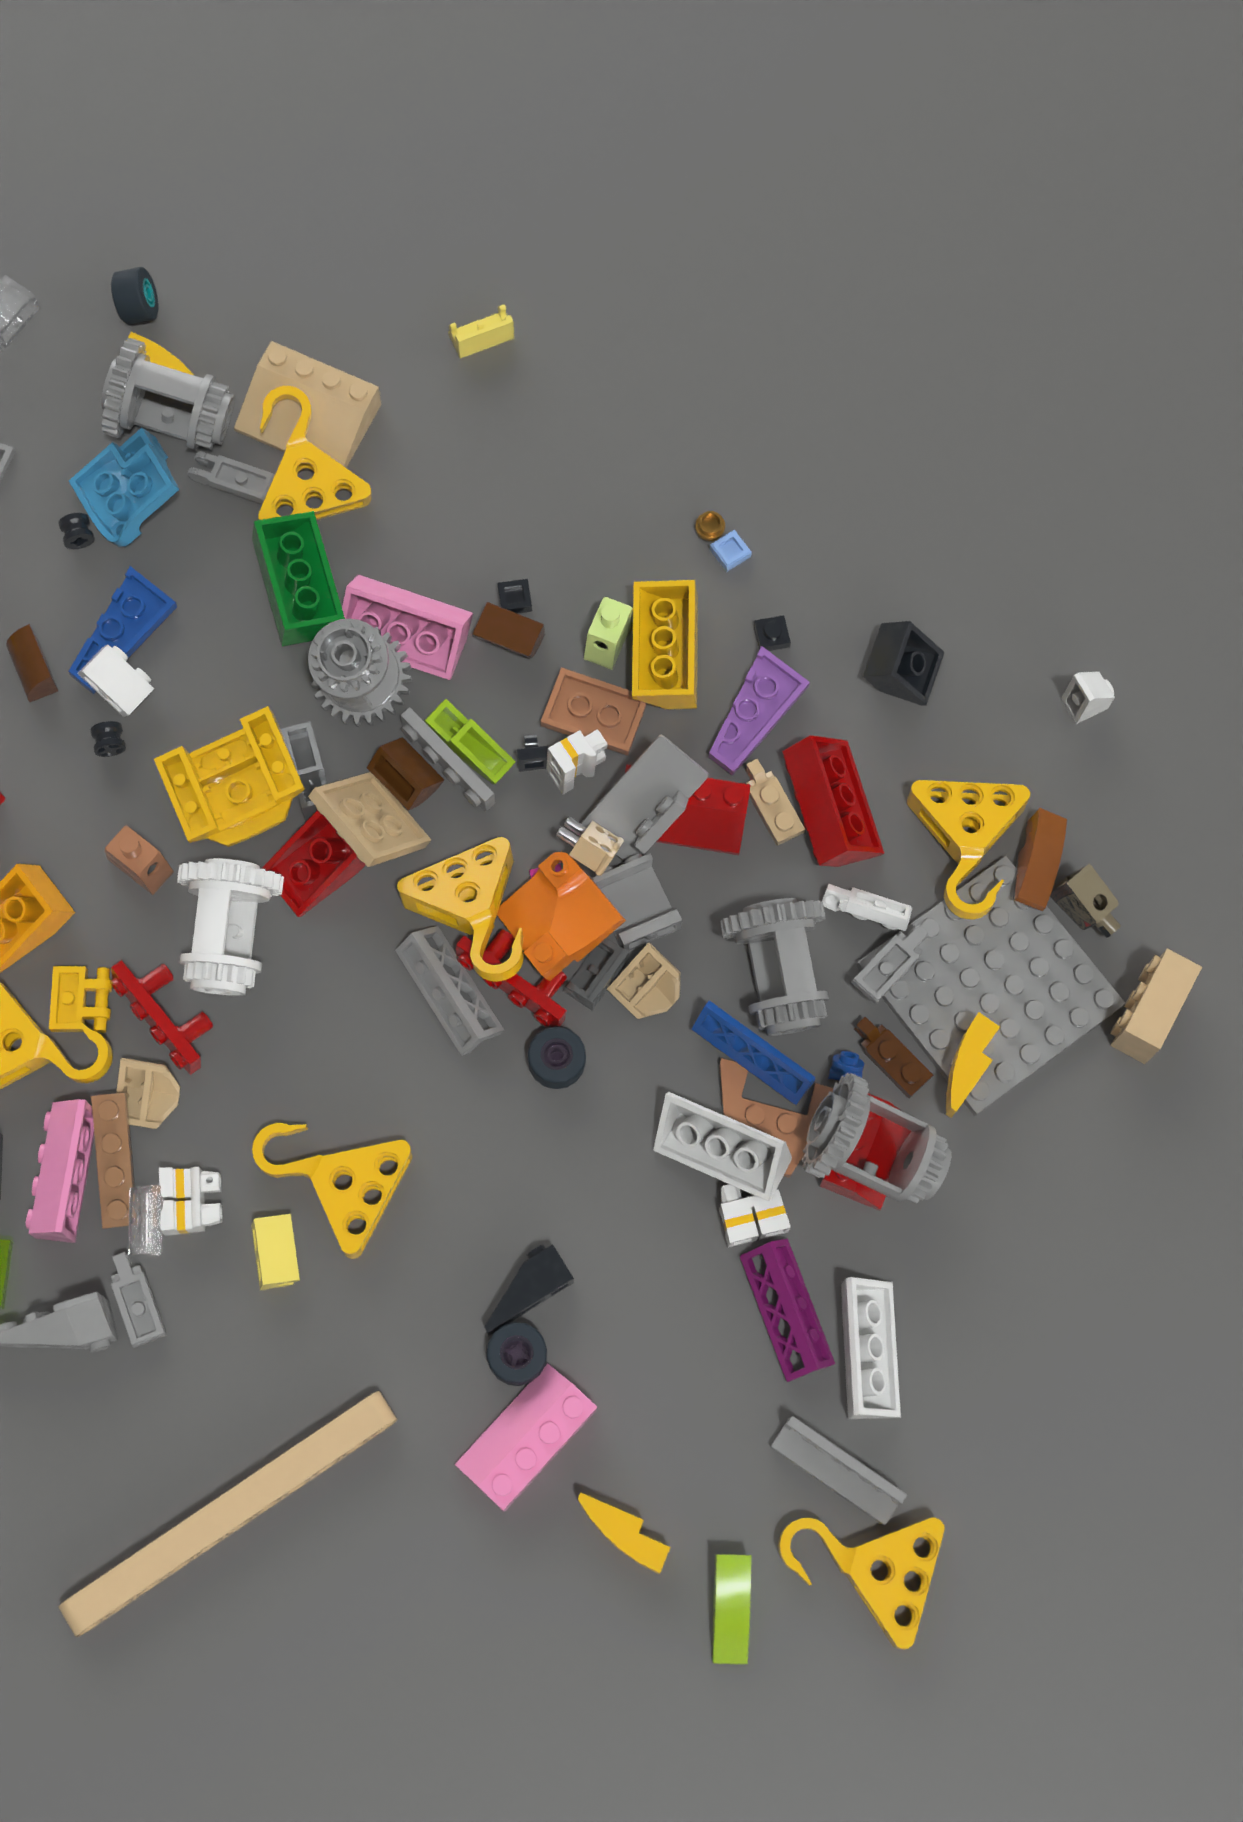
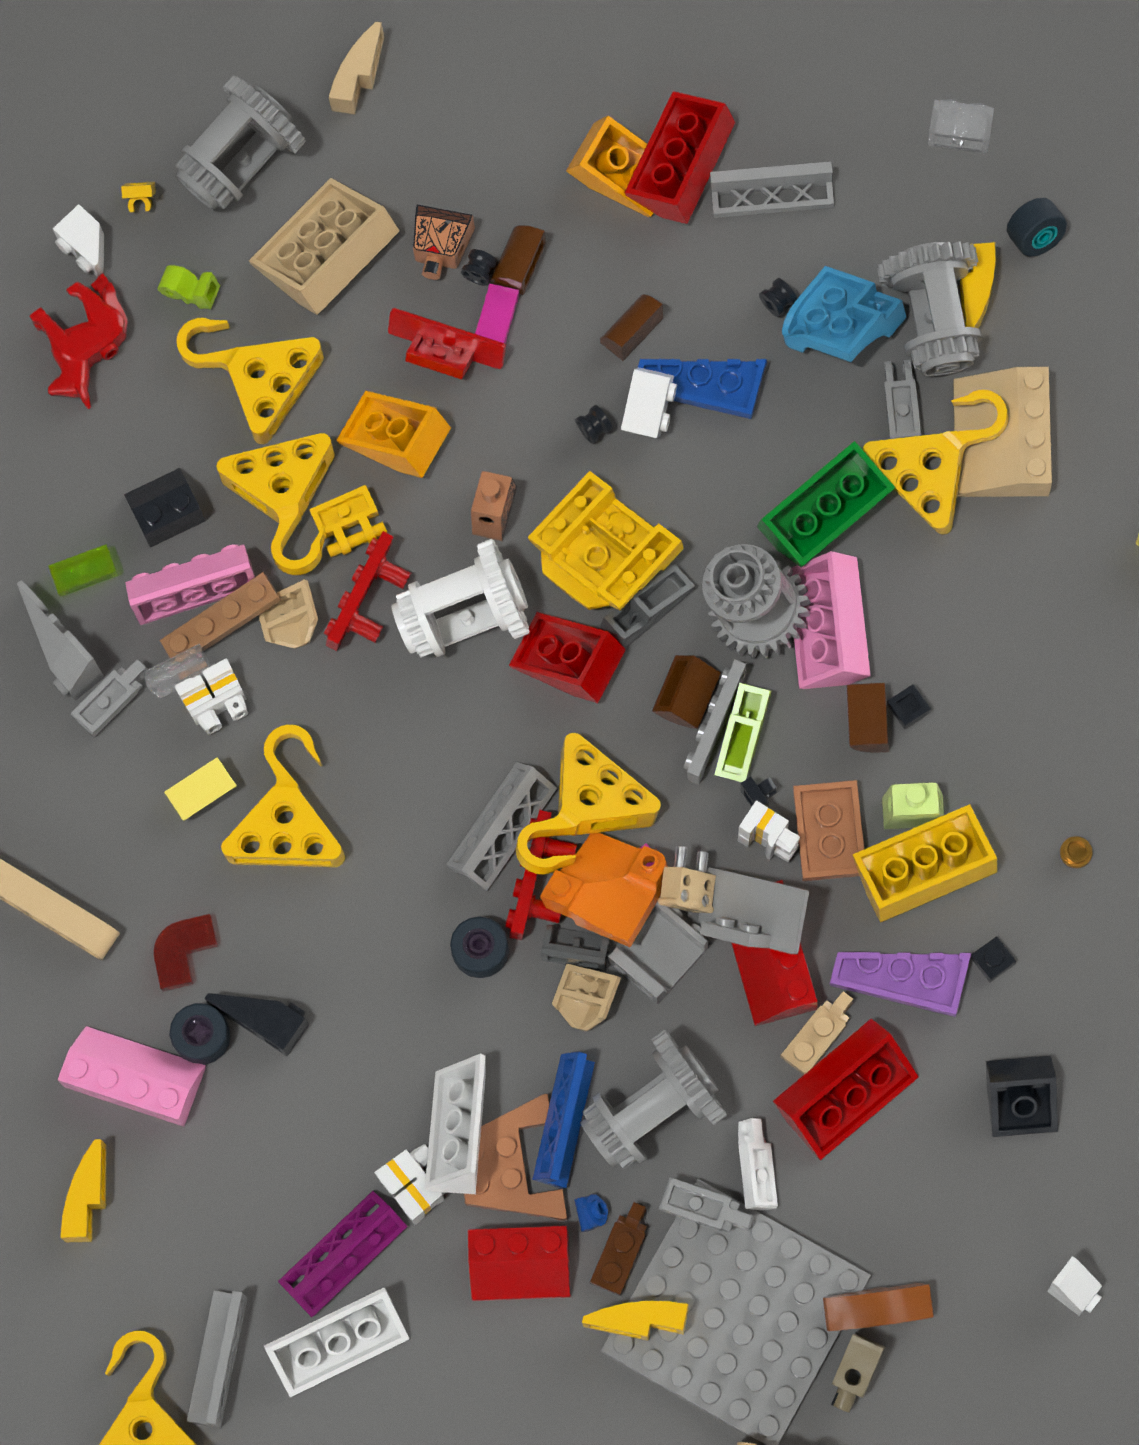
camera: 80 degrees right, 0 degrees up
tan plate [308,772,431,867] -> none
light blue tile [709,529,752,572] -> none
lime slope [712,1554,751,1664] -> none
light grey piece [802,1073,951,1203] -> none
yellow piece [907,780,1030,920] -> none
none -> clear red plate [154,914,218,992]

